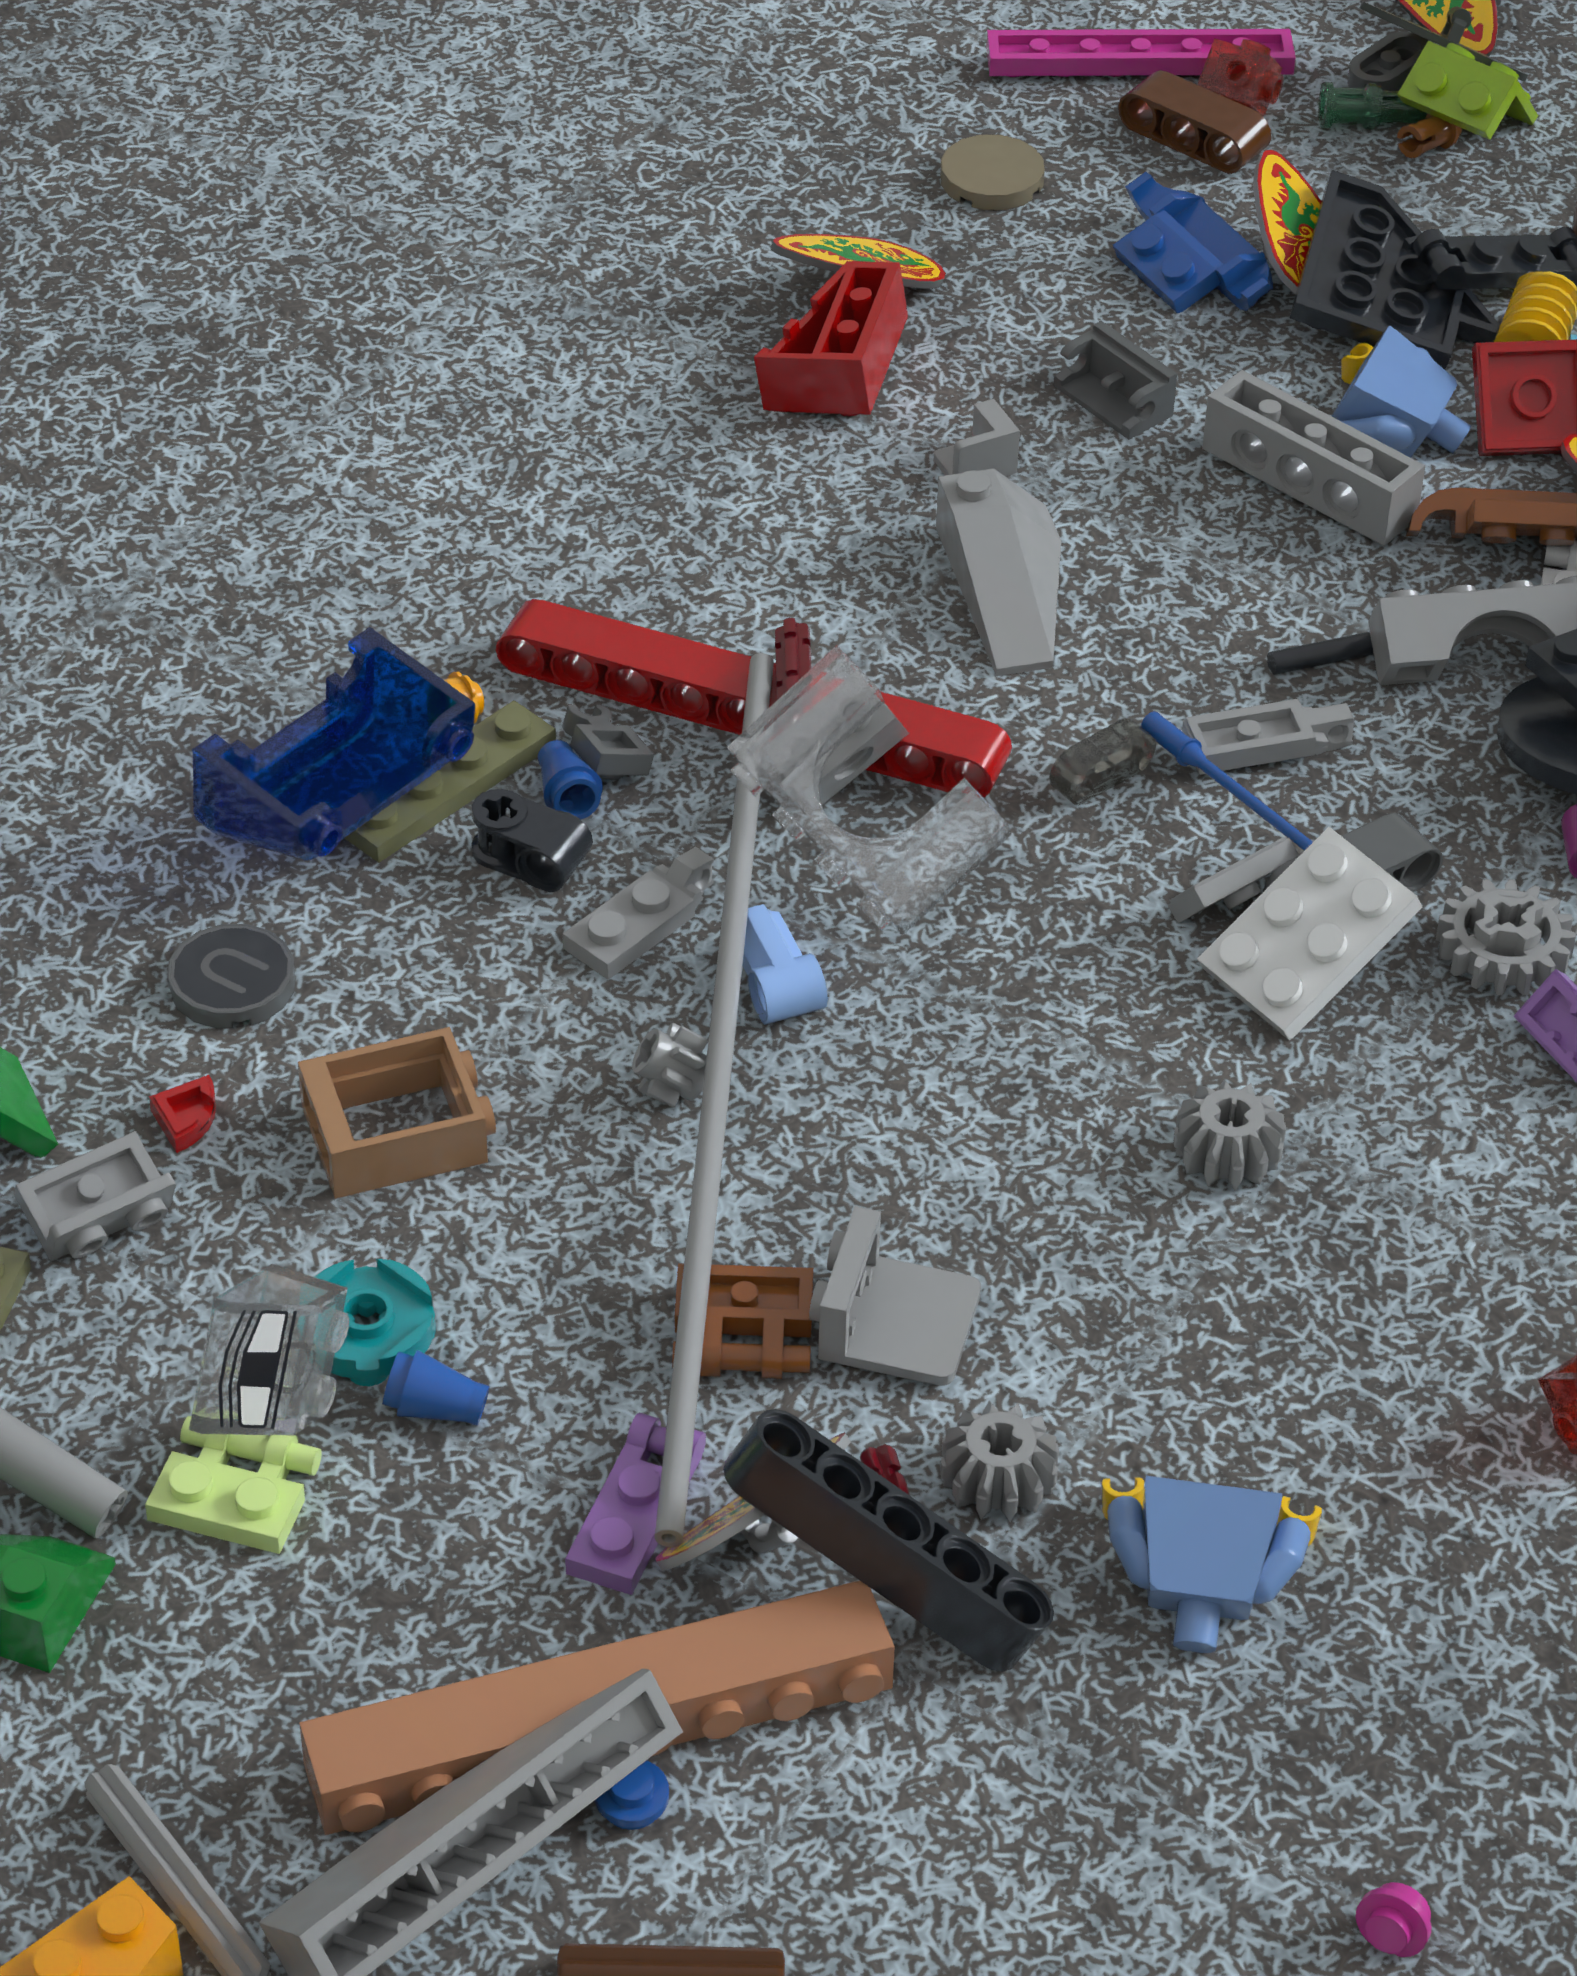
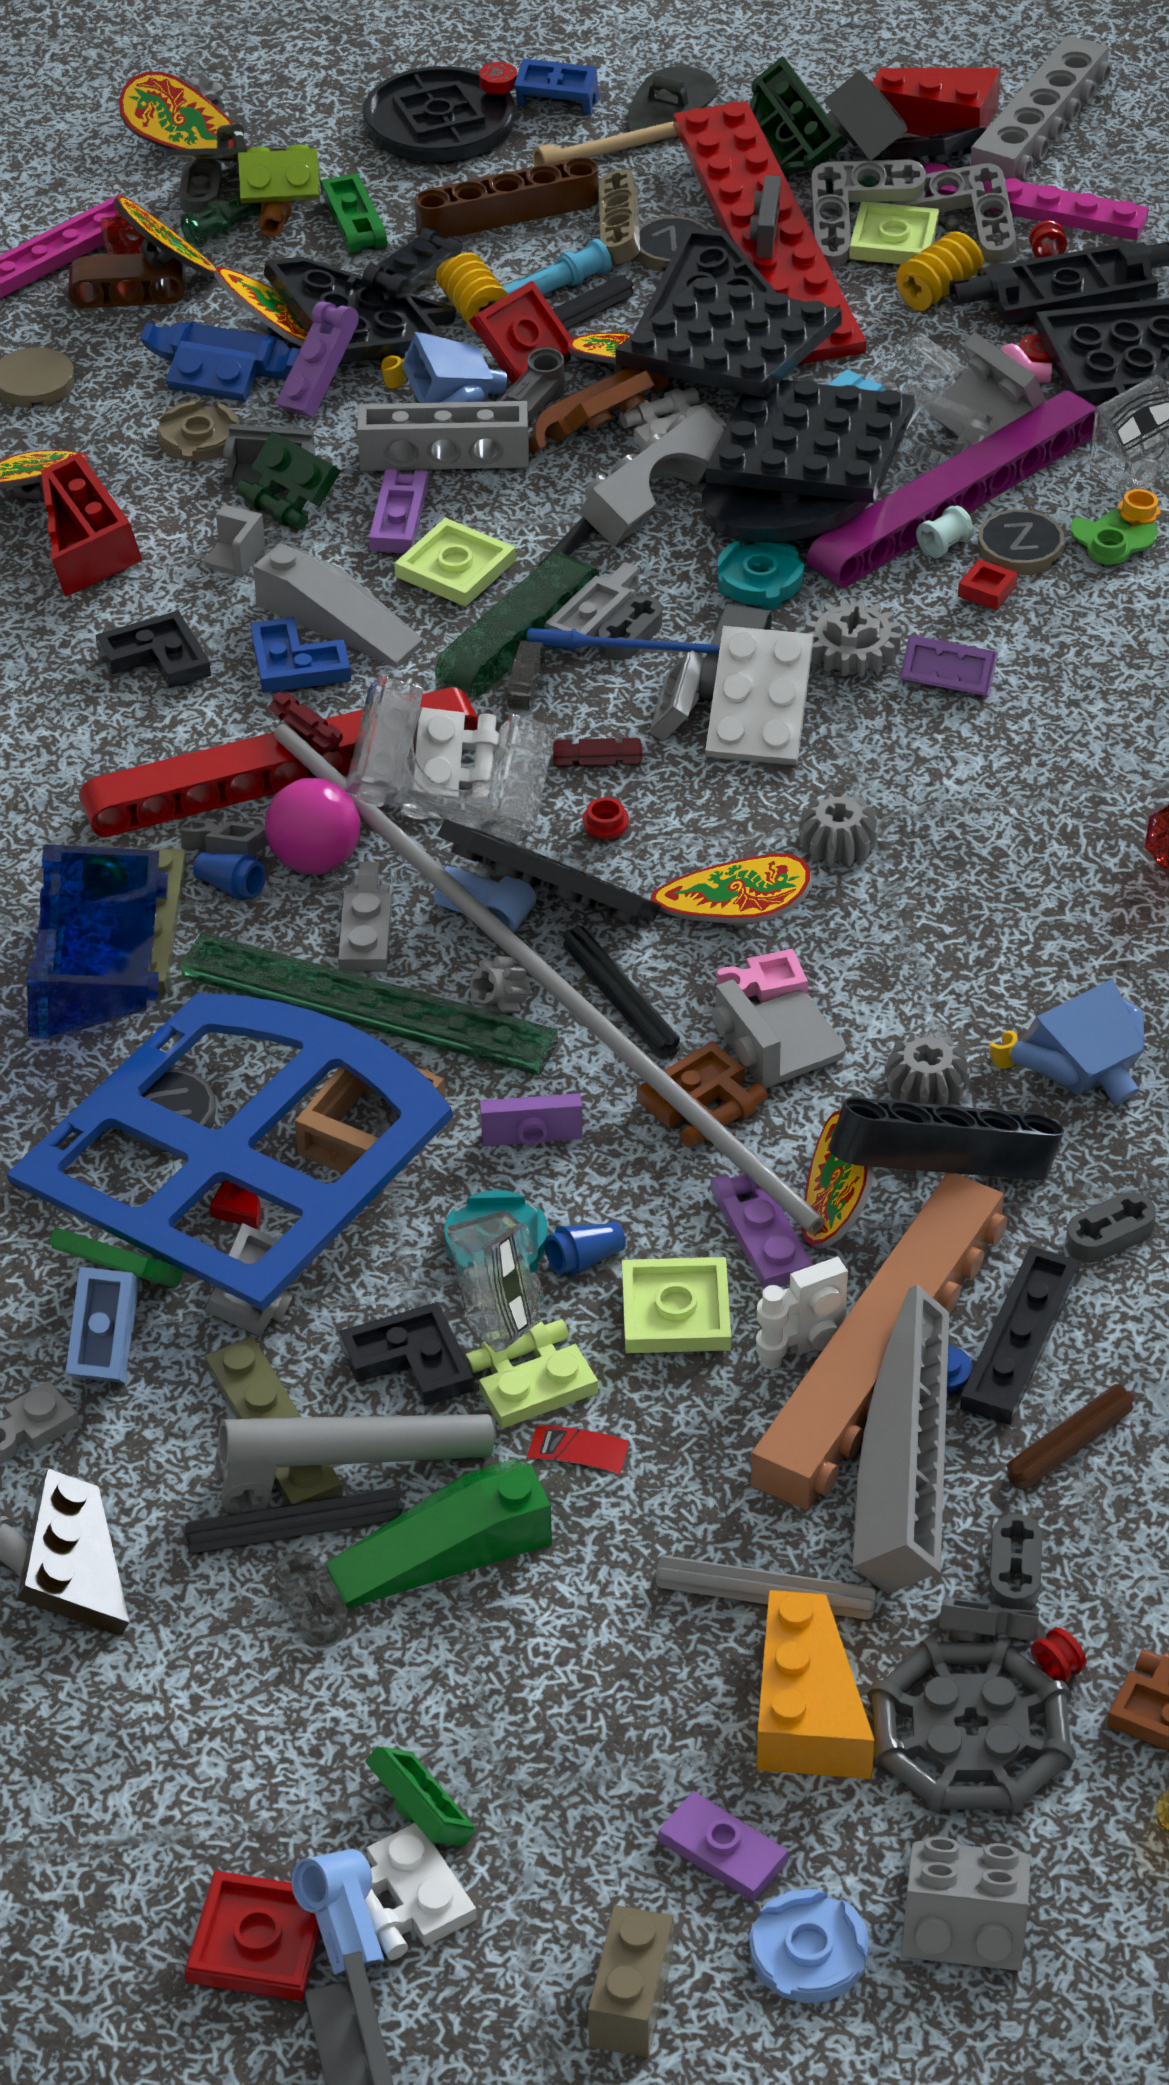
camera: 40 degrees left, 0 degrees up
black piece [471,789,593,892] -> none
none -> blue window [6,993,454,1311]
none -> black plate [95,610,211,688]
none -> shield [113,195,216,278]
none -> dark tan tile [156,401,240,461]
none -> clear green plate [180,932,558,1076]
none -> dark green plate [236,431,341,530]
none -> blue plate [250,617,351,693]
none -> dark pink piece [264,778,361,875]
none -> medium lavender plate [275,301,359,418]
none -> green plate [320,173,387,255]
none -> black plate [338,1302,474,1406]
none -> medium lavender plate [369,468,430,553]
none -> yellowish green plate [394,518,516,607]
none -> white plate [410,707,500,805]
none -> clear green beam [435,552,600,698]
none -> black wing [437,819,661,925]
none -> medium lavender plate [480,1093,583,1146]
none -> dark grey piece [499,348,565,423]
none -> red sticker [526,1426,629,1474]
none -> dark red axle [553,737,642,767]
none -> black axle [563,925,680,1059]
none -> red plate [582,797,629,839]
none -> dark grey beam [599,595,662,660]
none -> yellowish green plate [622,1257,731,1354]
none -> shield [651,853,813,927]
none -> teal plate [717,540,804,610]
none -> bright pink plate [717,949,808,1003]
none -> white plate [756,1257,848,1369]
none -> black plate [960,1246,1080,1425]
none -> dark grey beam [1066,1193,1156,1263]

